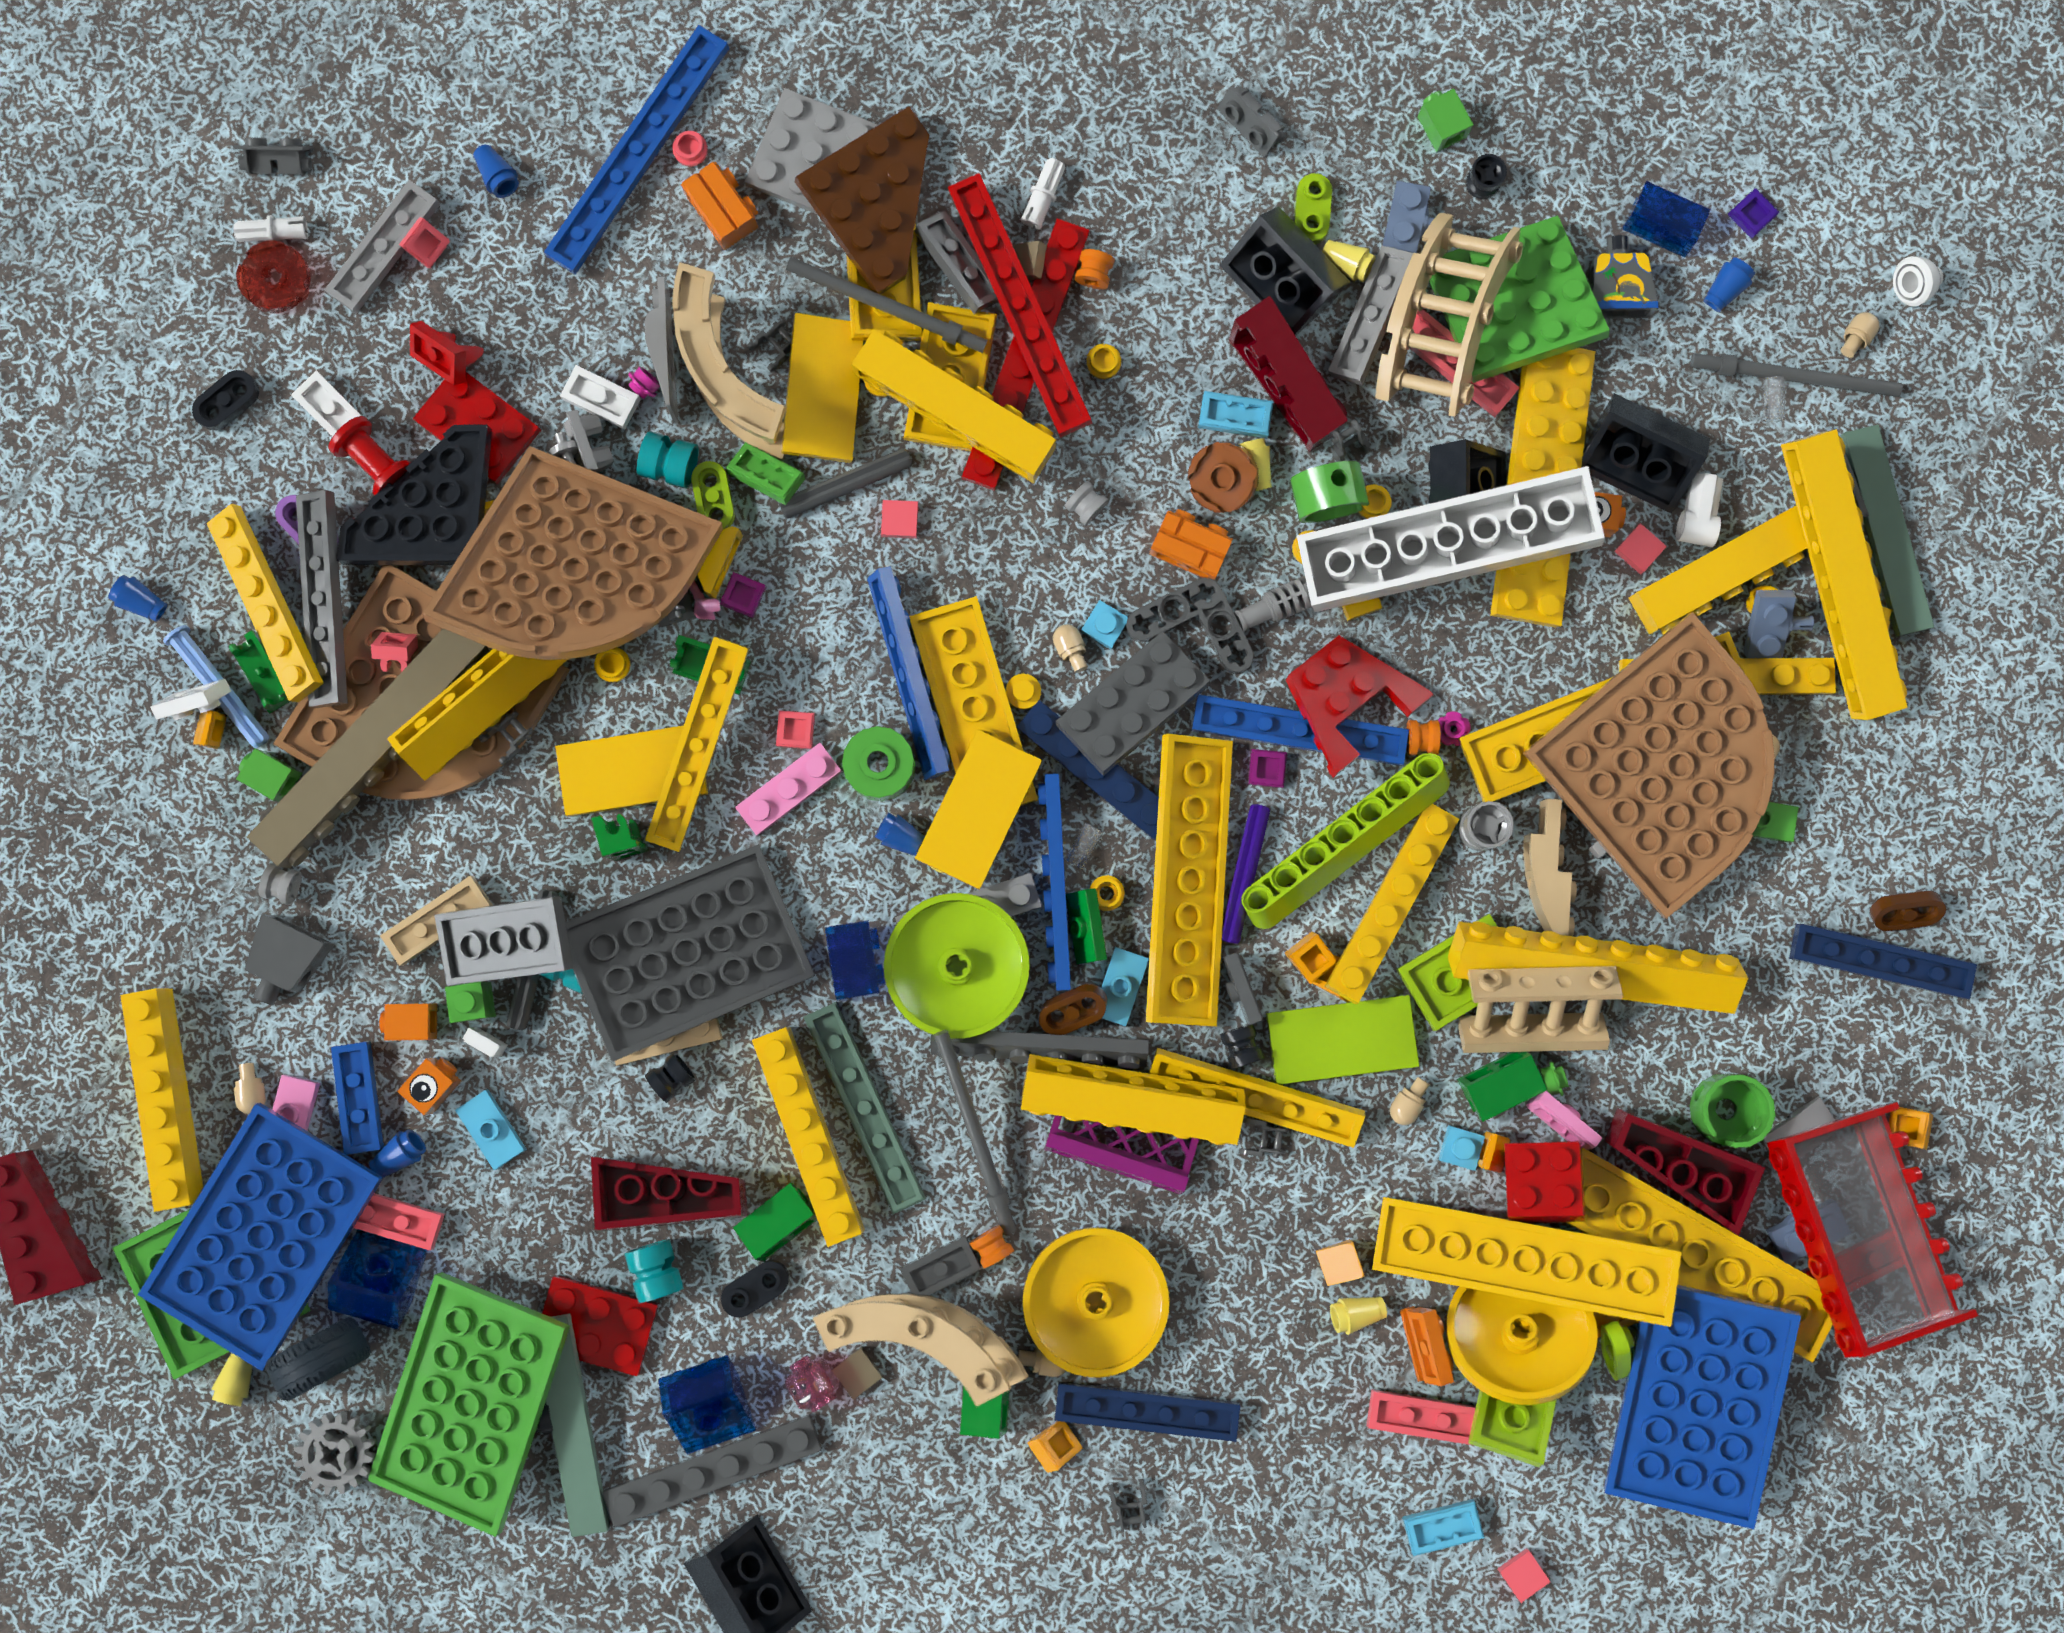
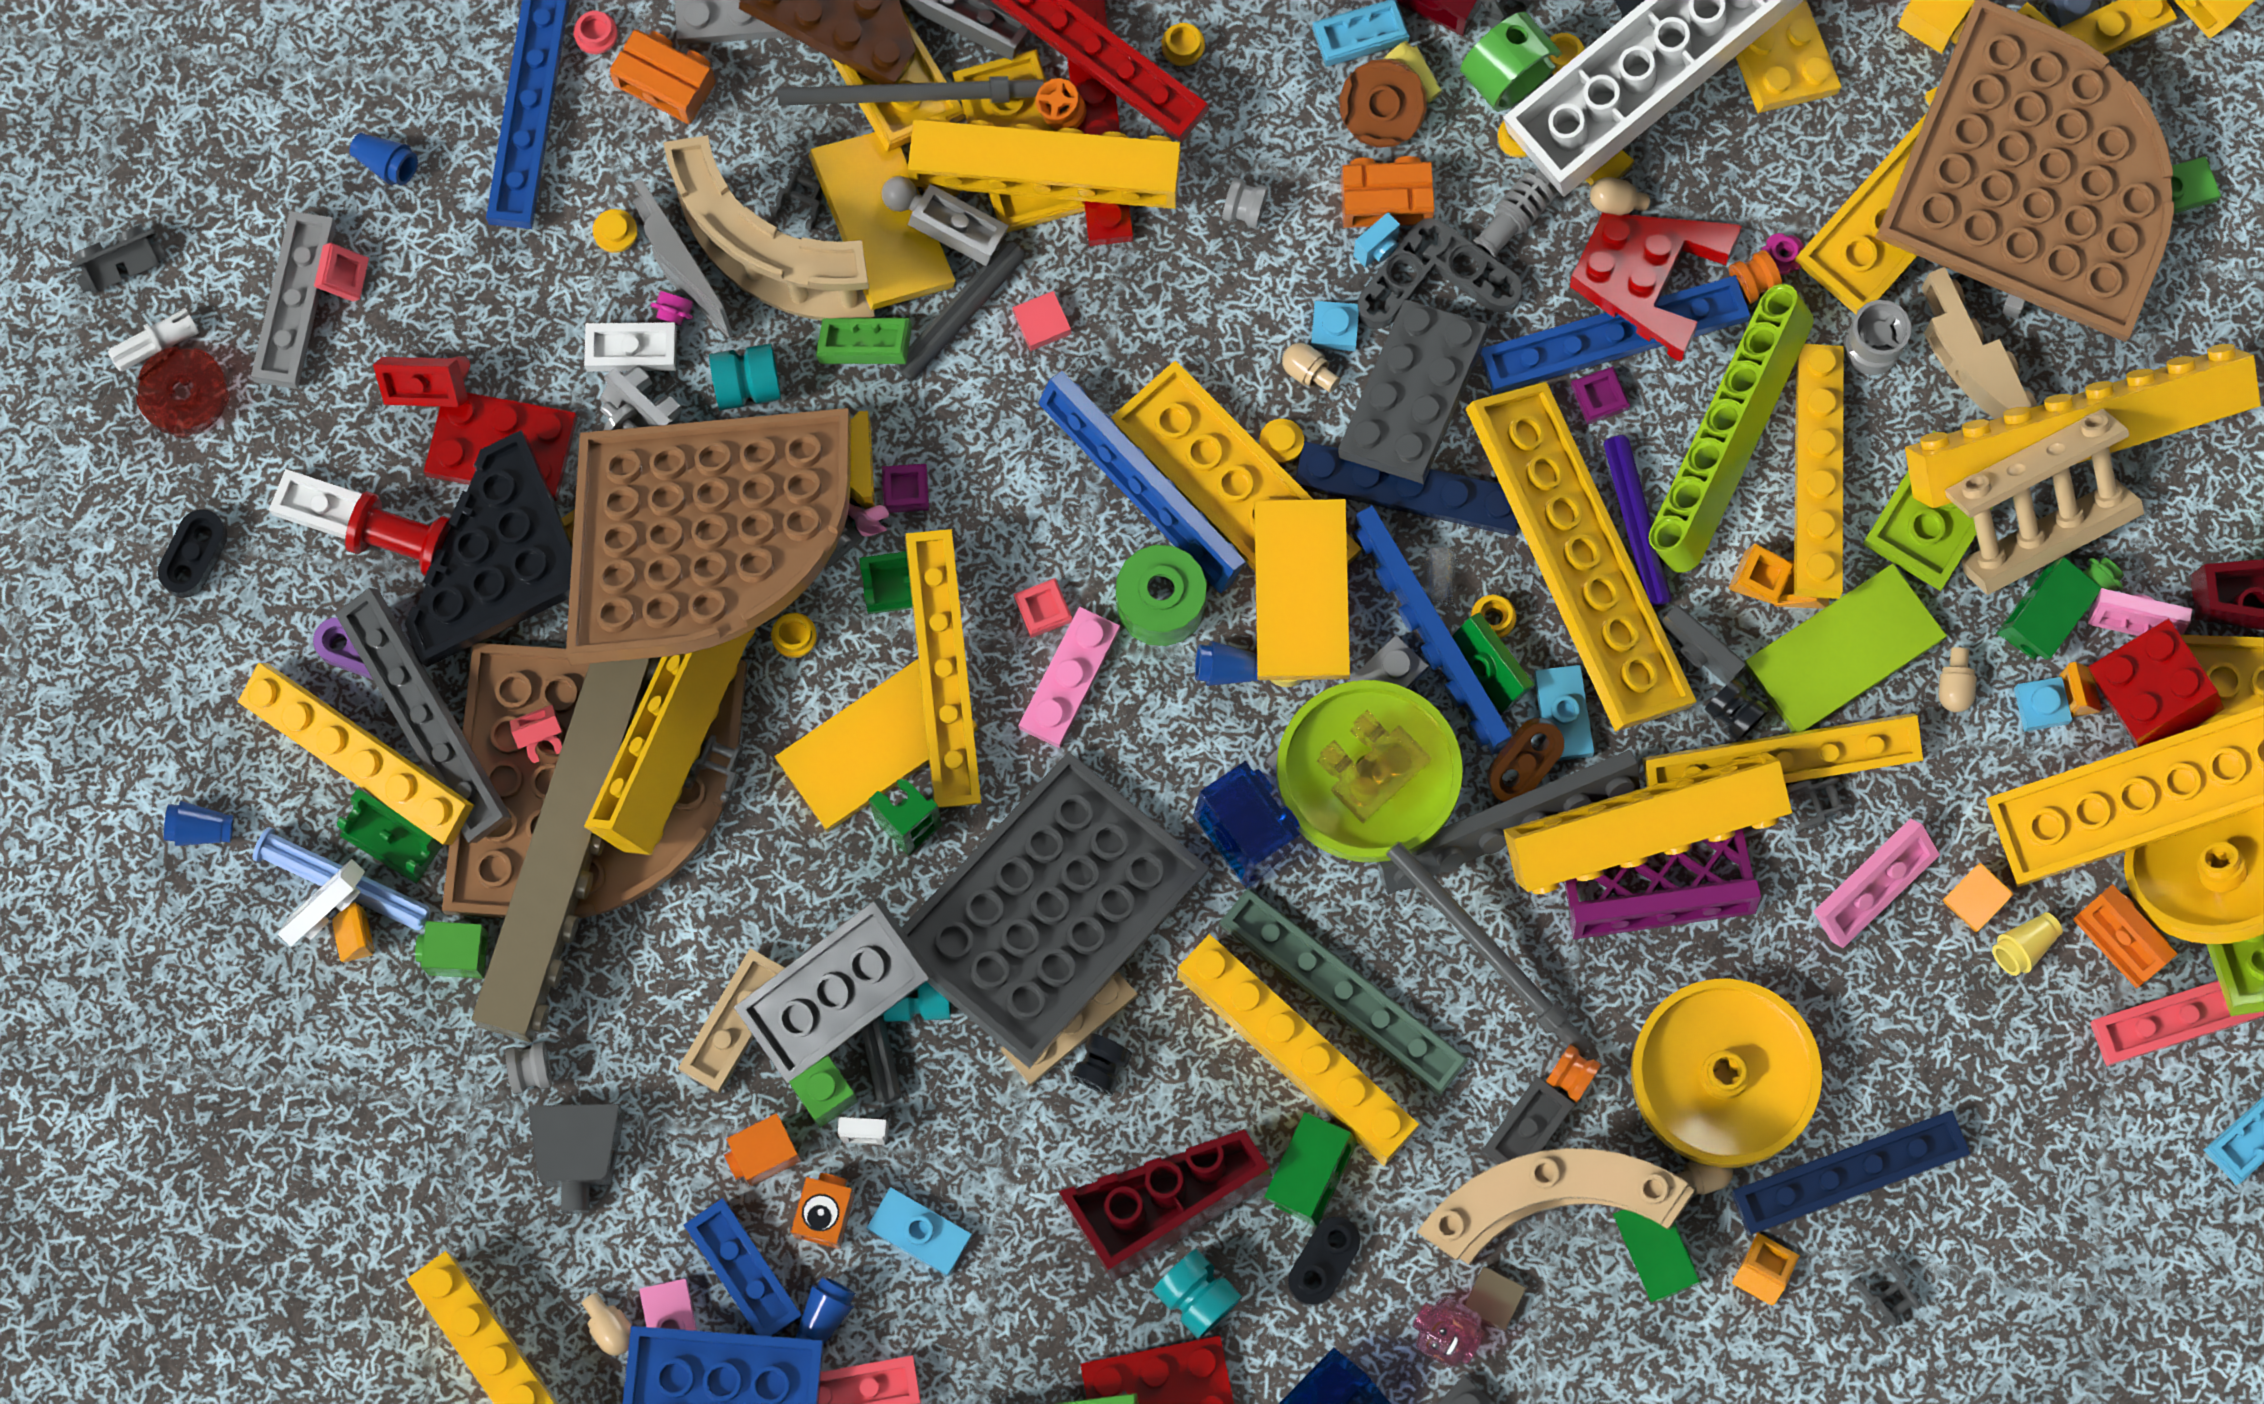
camera: 25 degrees left, 10 degrees down
lime plate [691,461,735,529] -> none
none -> yellow plate [592,209,638,253]
none -> light grey plate [881,176,1008,266]
none -> orange wheel [1036,78,1086,131]
none -> clear yellow plate [1317,709,1432,824]
none -> medium azure plate [1353,212,1400,268]
none -> tan cylinder [1590,177,1650,215]
none -> bright pink plate [1813,818,1940,948]

